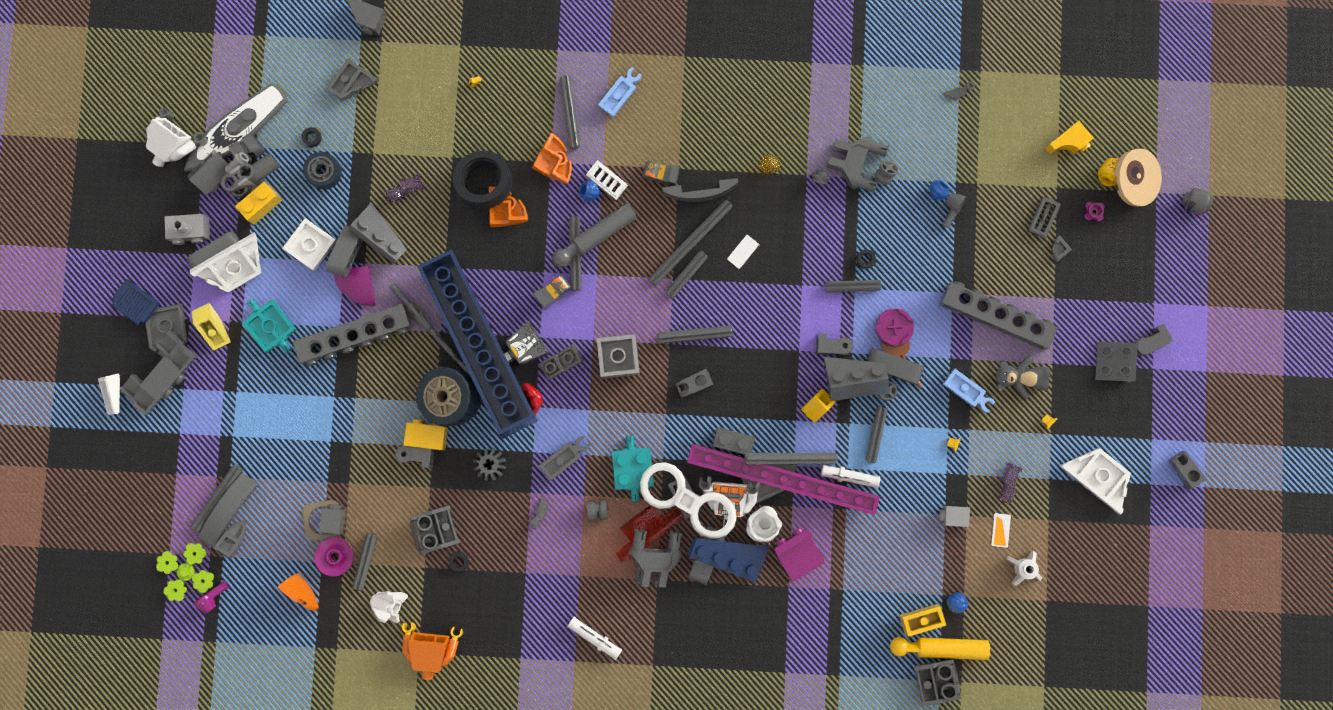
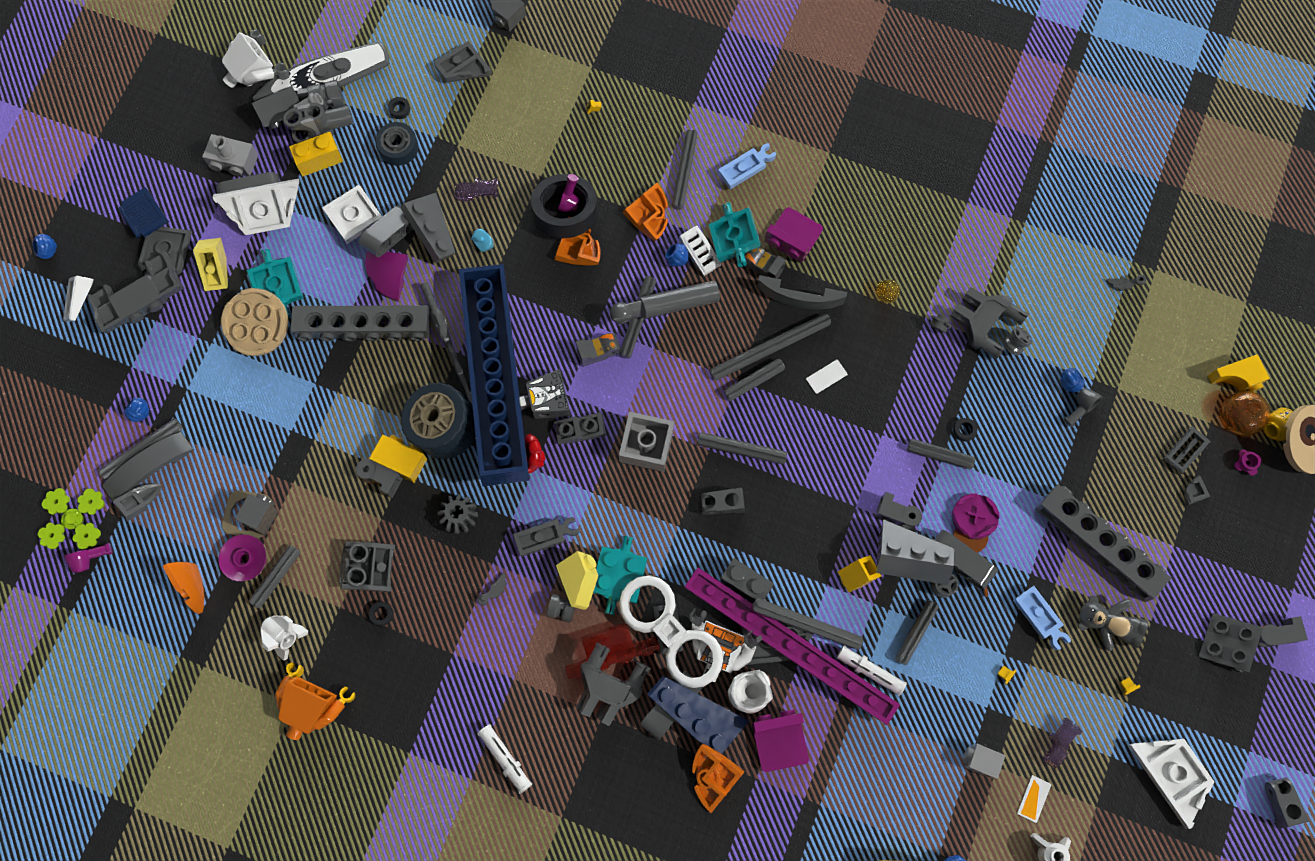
camera: 15 degrees right, 10 degrees down
none -> blue piece [32,234,57,259]
none -> blue piece [124,398,150,422]
none -> tan tile [221,288,288,356]
none -> medium azure piece [471,229,494,252]
none -> light yellow slope [556,551,598,610]
none -> magenta bar [558,174,580,212]
none -> orange brick [692,744,744,813]
none -> teal plate [709,202,761,267]
none -> magenta bracket [765,207,823,263]
none -> clear orange cylinder [1219,391,1271,437]

